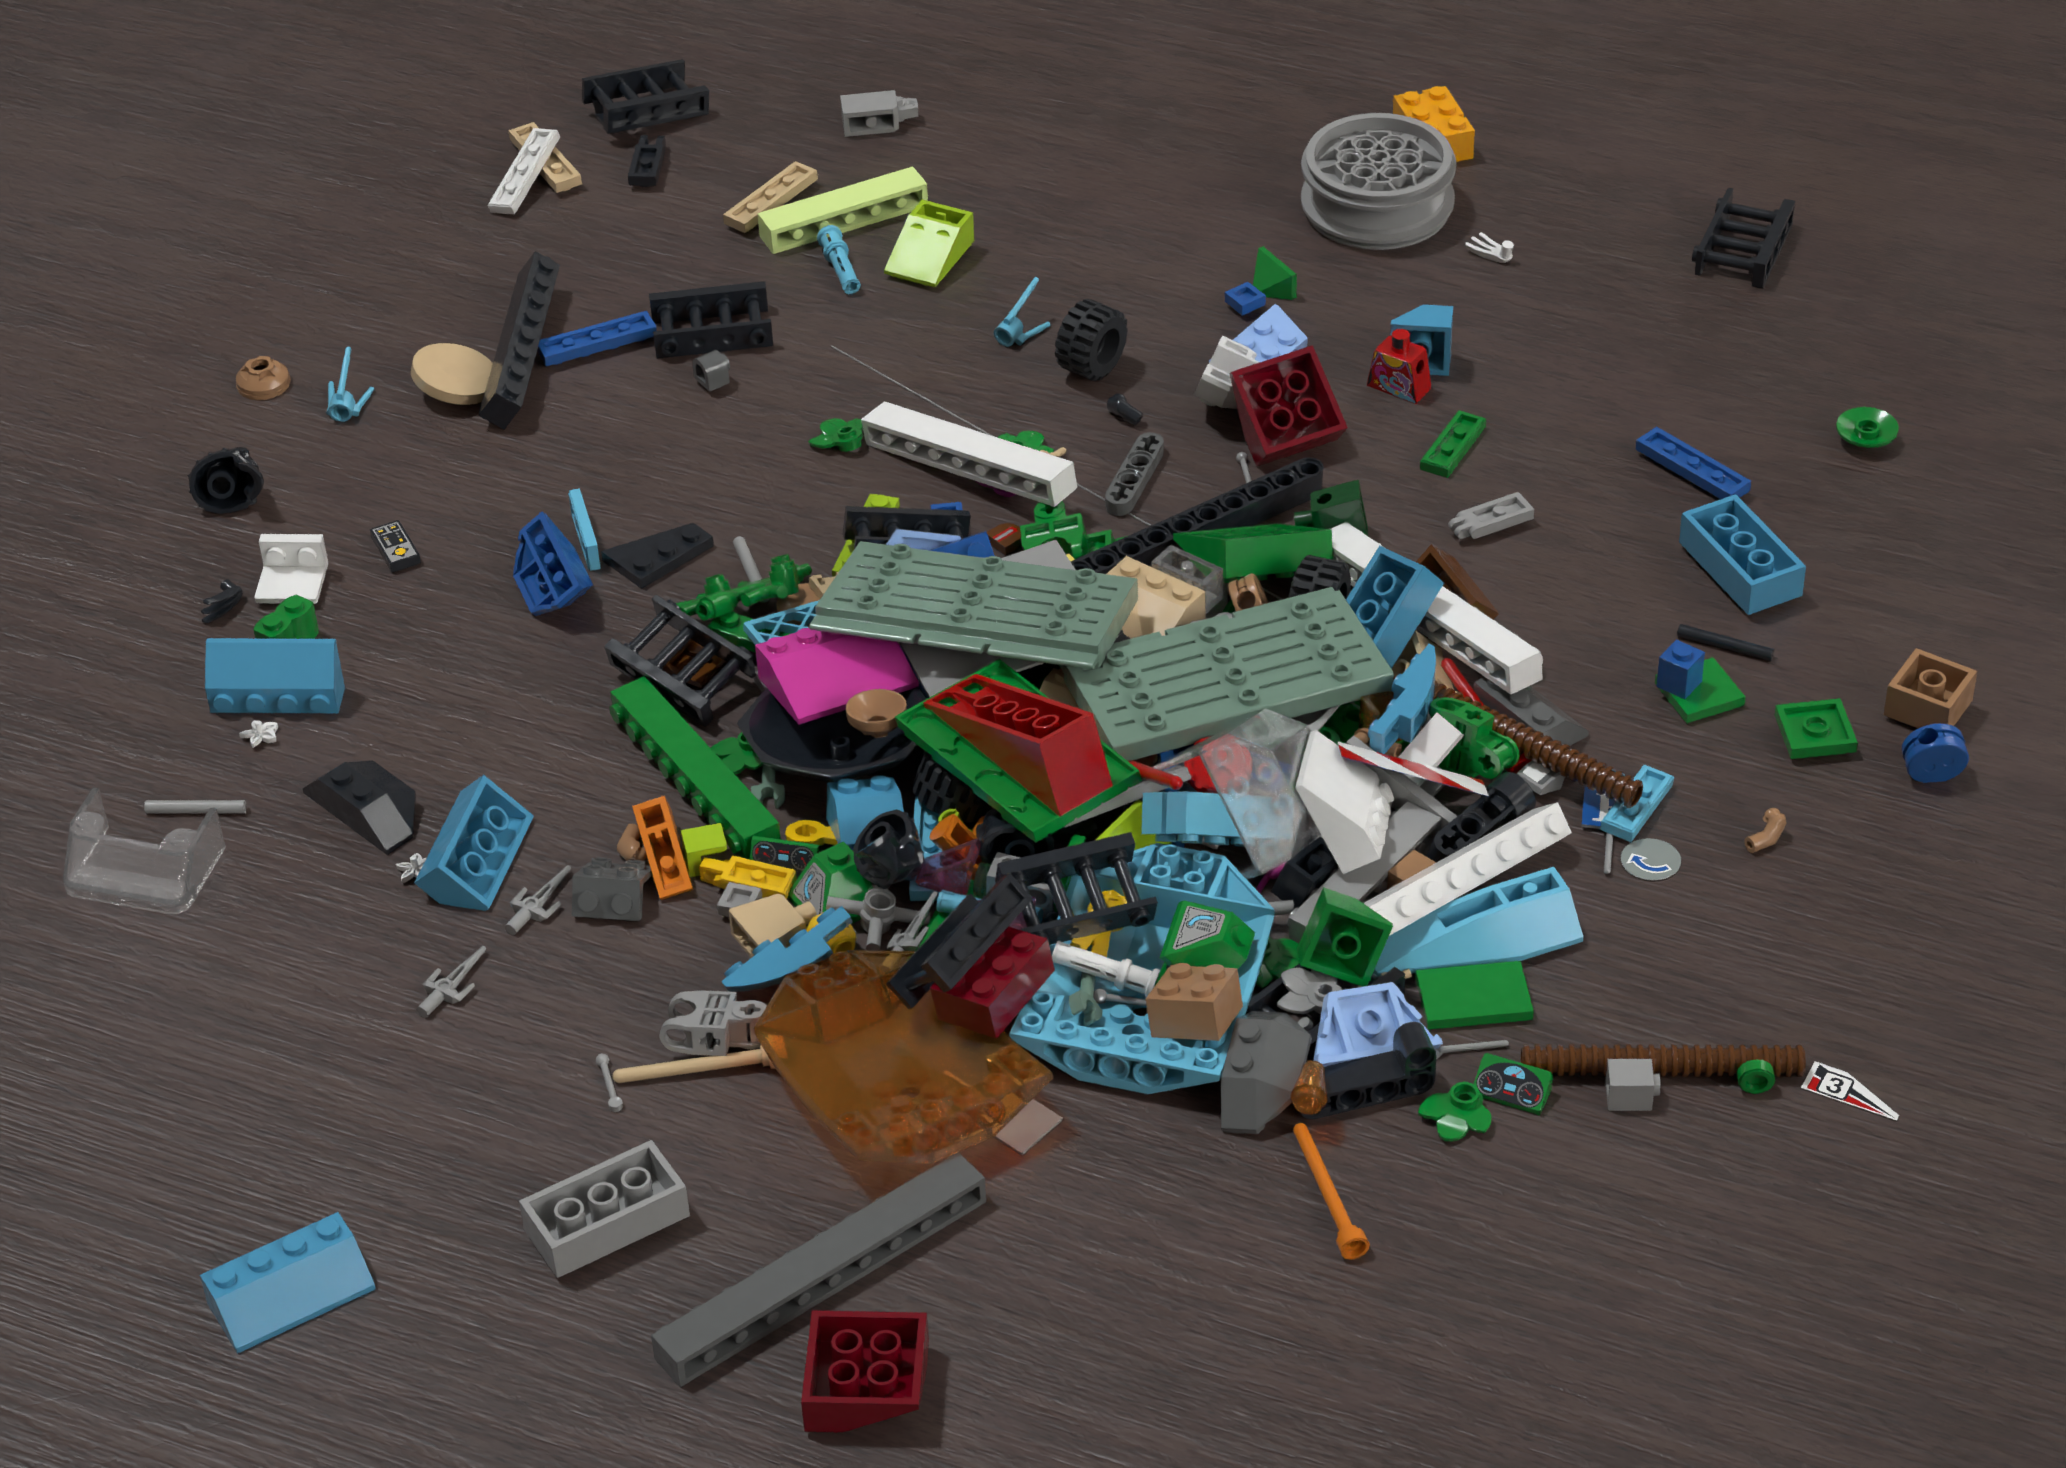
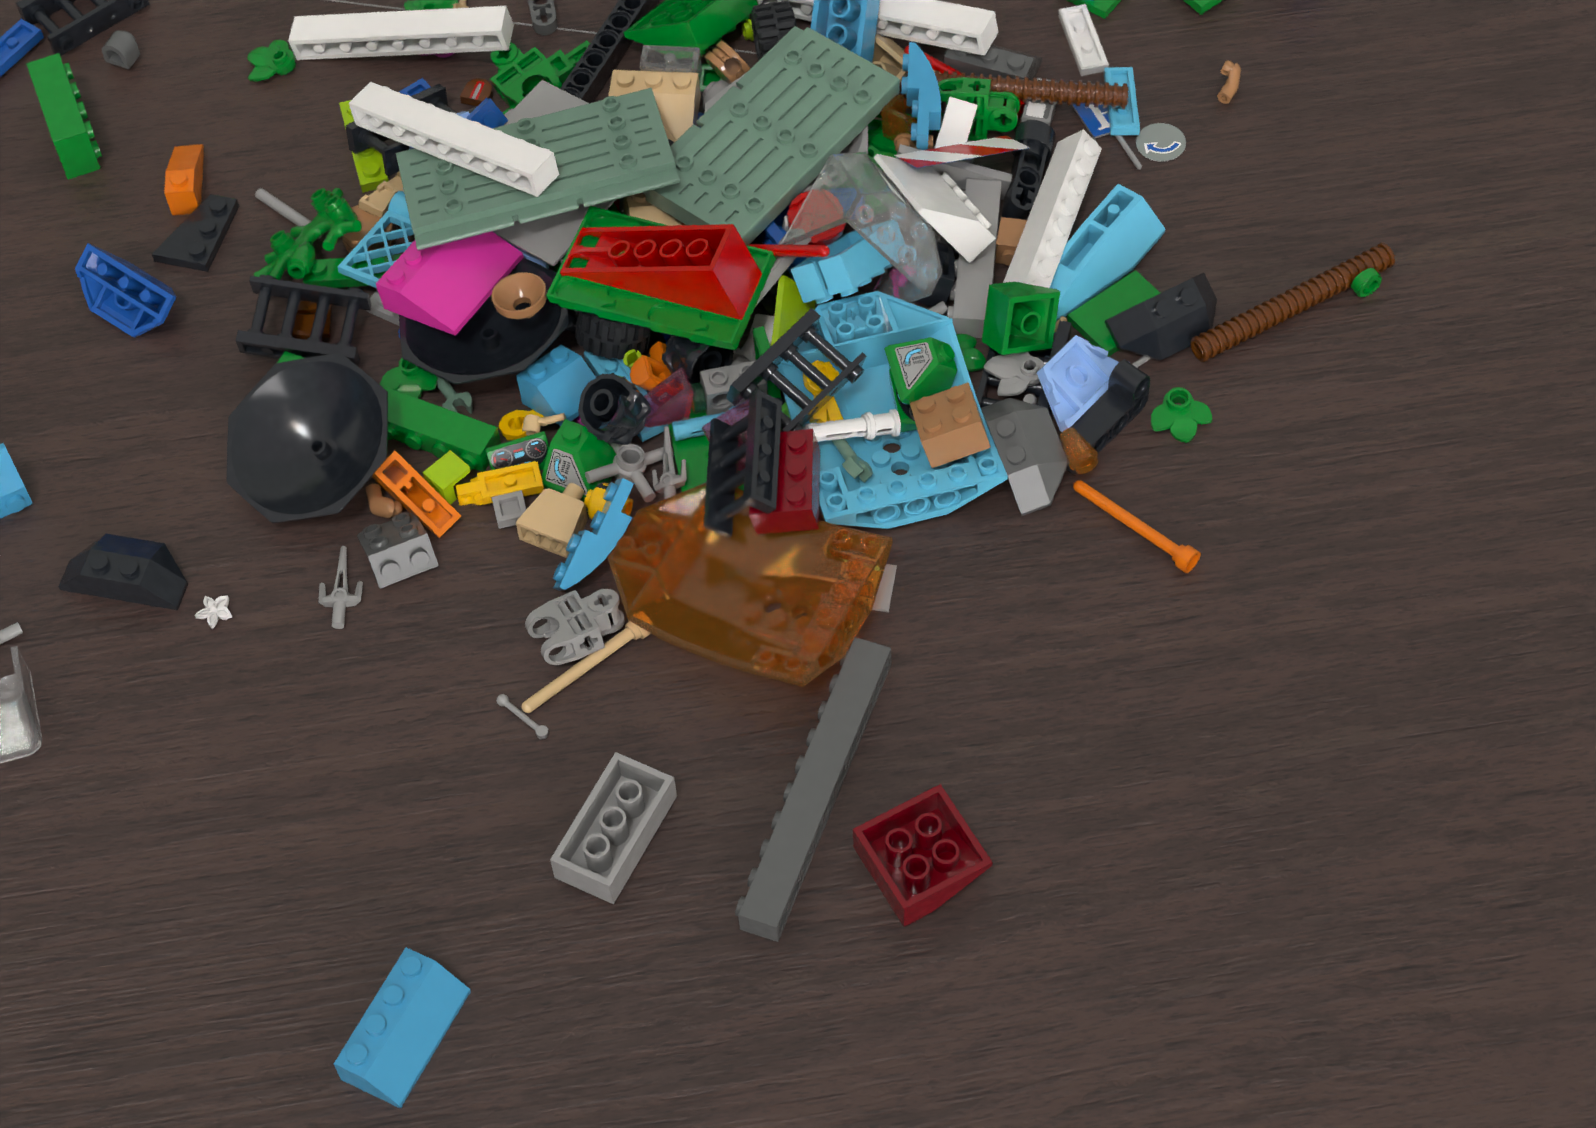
camera: 30 degrees left, 15 degrees up
dark azure slope [414,775,534,911] -> none
light grey piece [417,946,486,1018] -> none
medium azure tile [568,488,601,571] -> none
light grey hinge [1094,988,1147,1007] -> none
slope [1474,1053,1553,1115] -> none
light grey brick [1605,1059,1660,1111] -> none
sticker [1801,1061,1899,1121] -> none
none -> green brick [26,53,102,179]
none -> orange slope [164,144,204,215]
none -> black piece [226,353,388,523]
none -> white brick [349,82,559,197]
none -> tan hand [522,413,566,436]
none -> white tile [1058,4,1109,76]
none -> black wedge [1104,273,1217,361]

